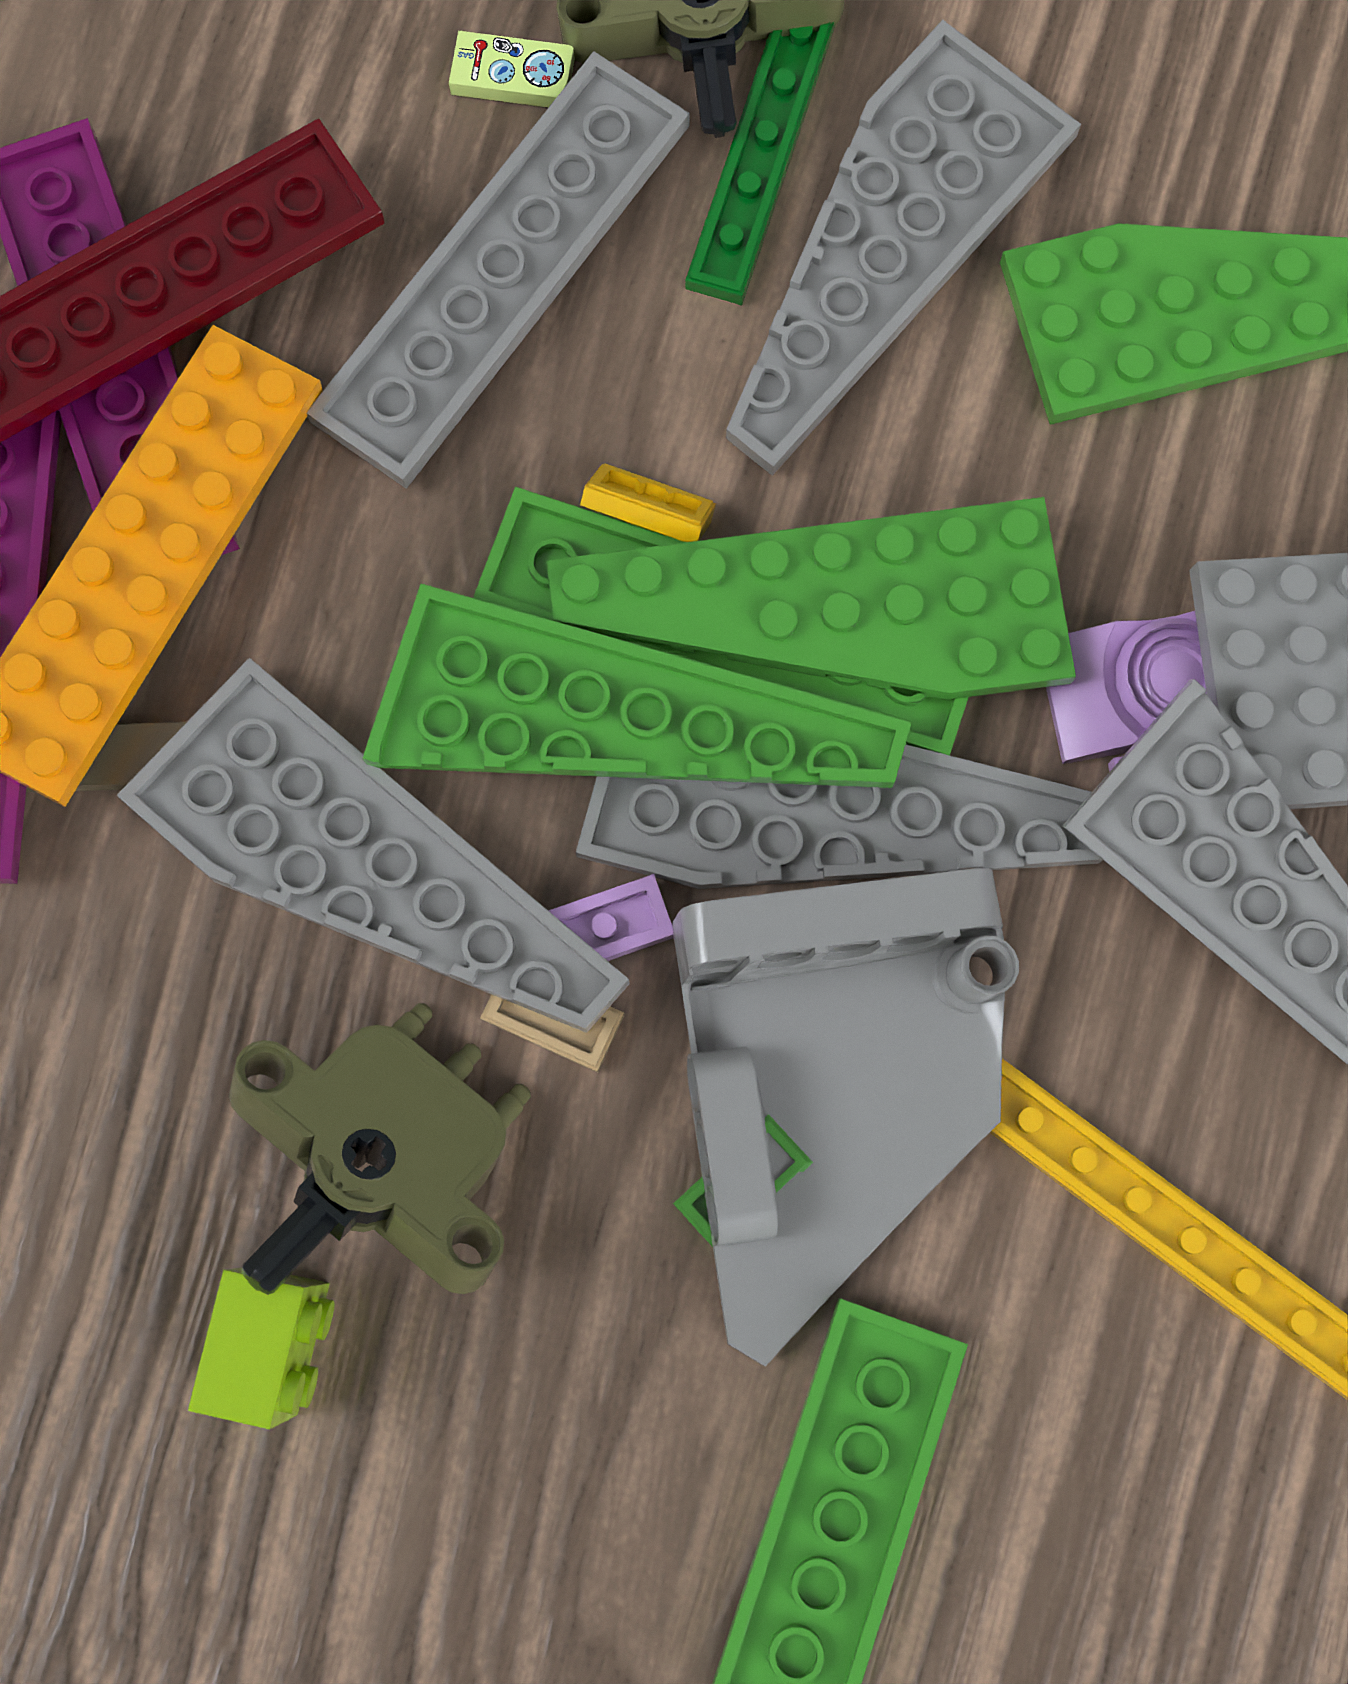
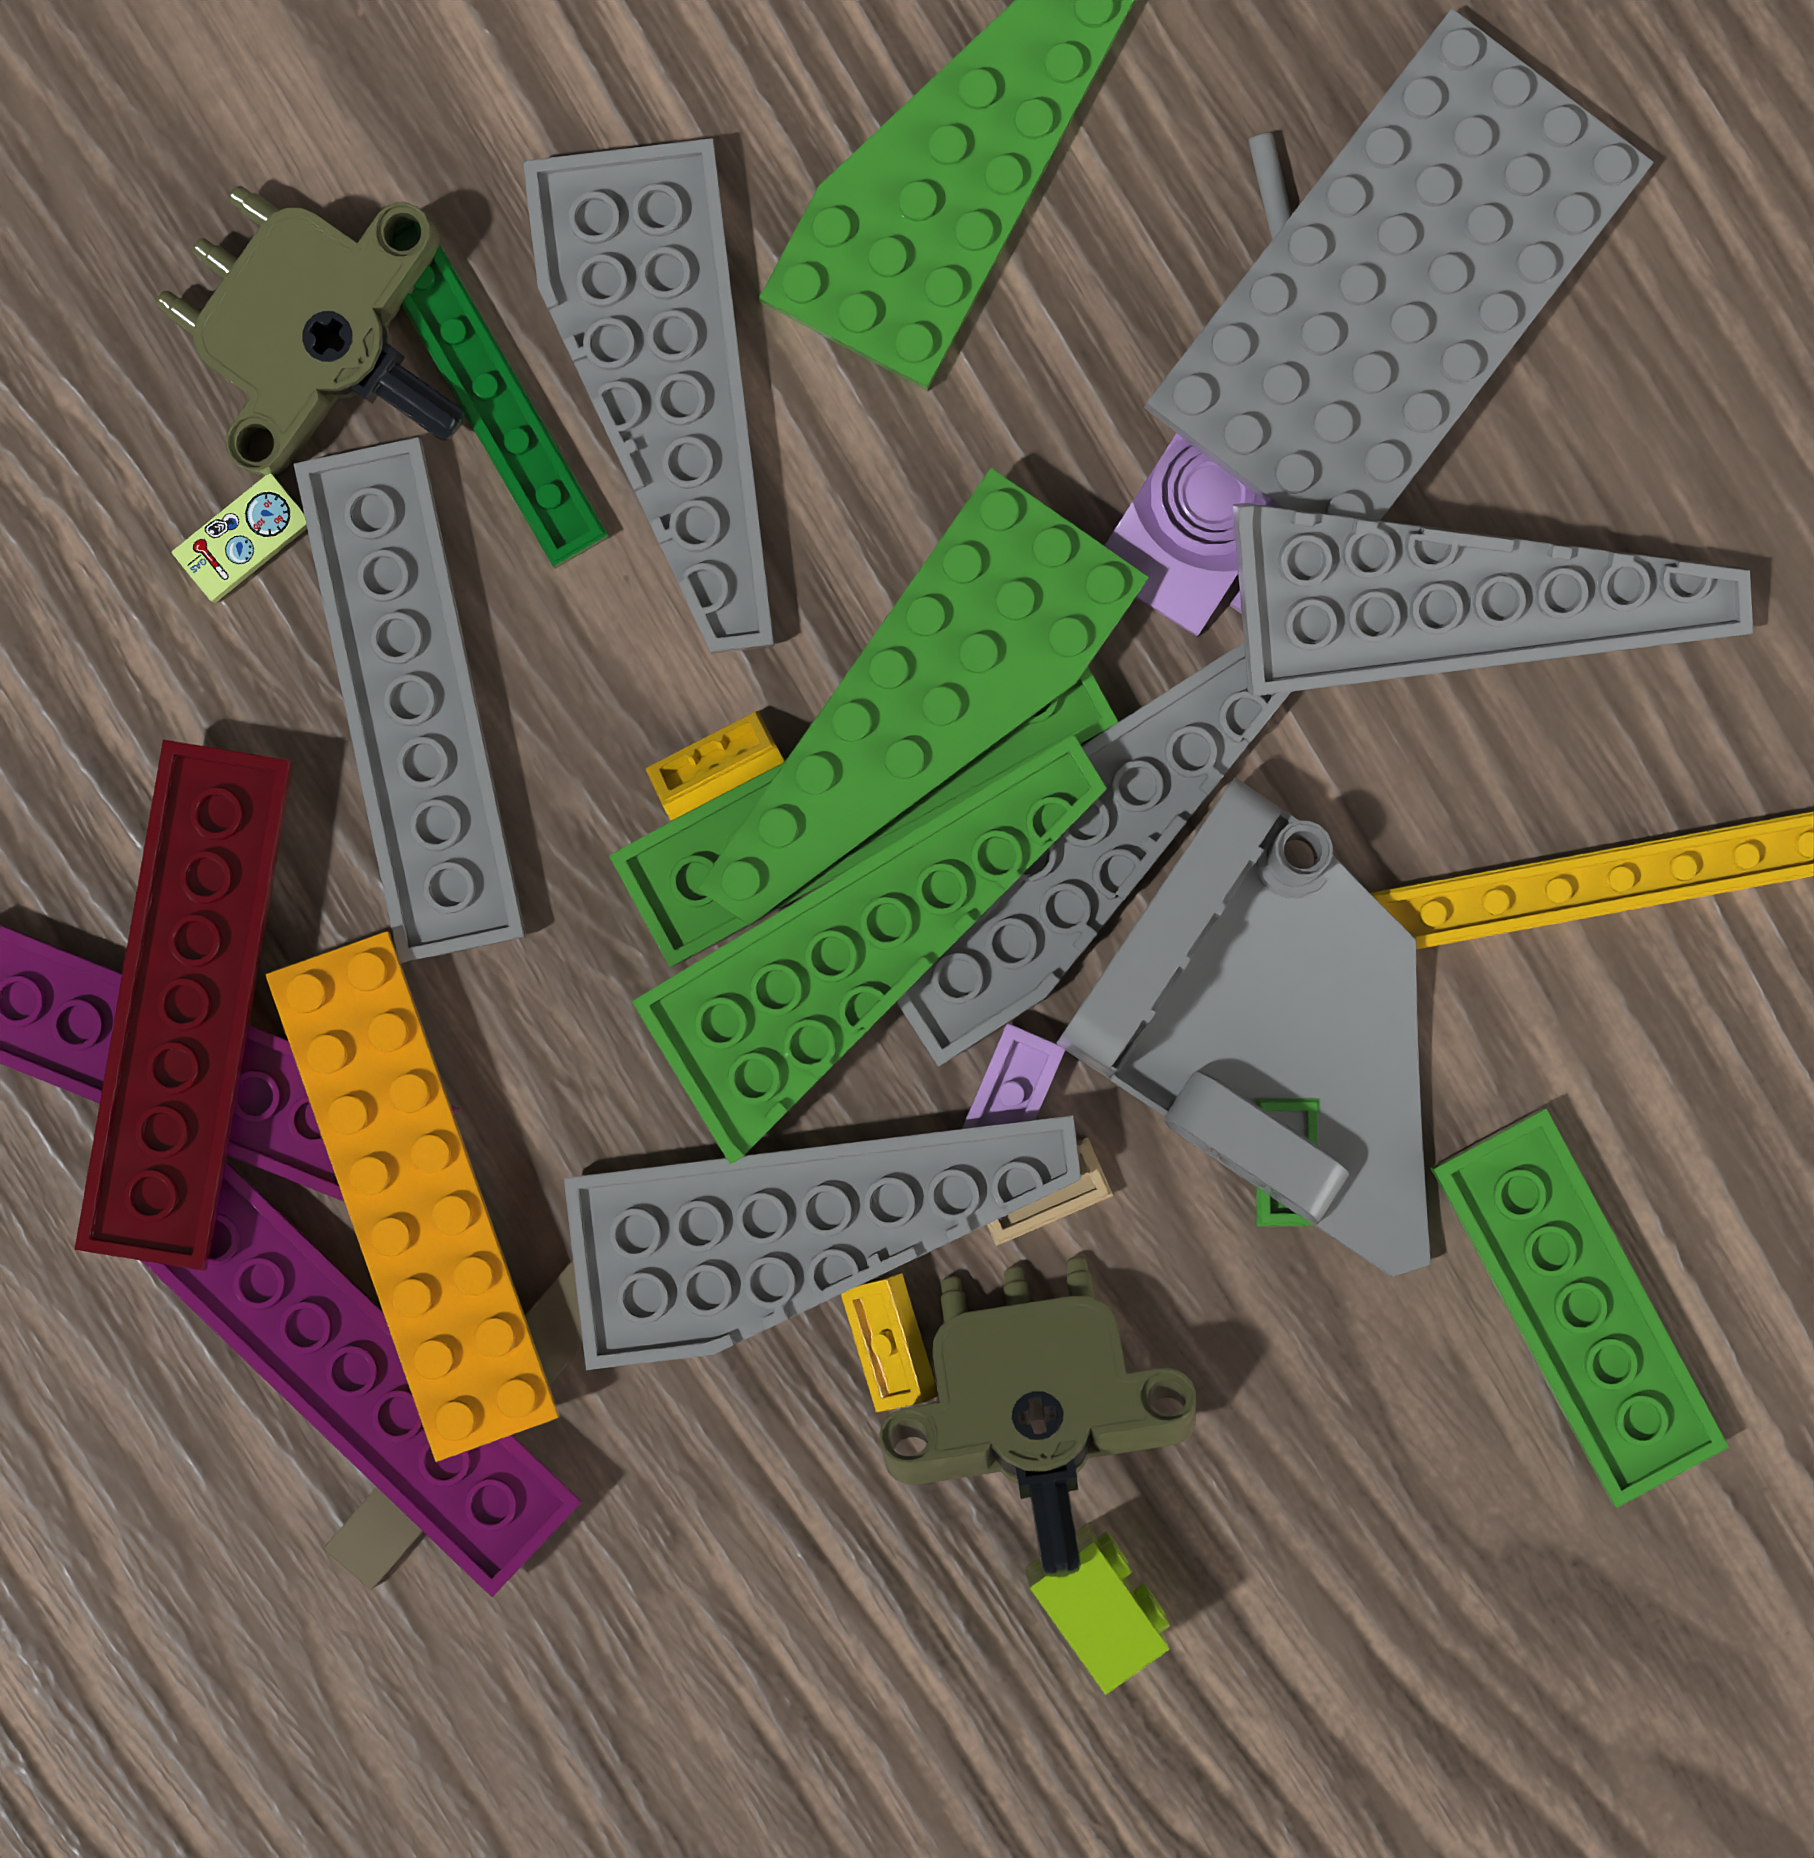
camera: 50 degrees left, 10 degrees up
none -> yellow plate [841,1273,939,1412]

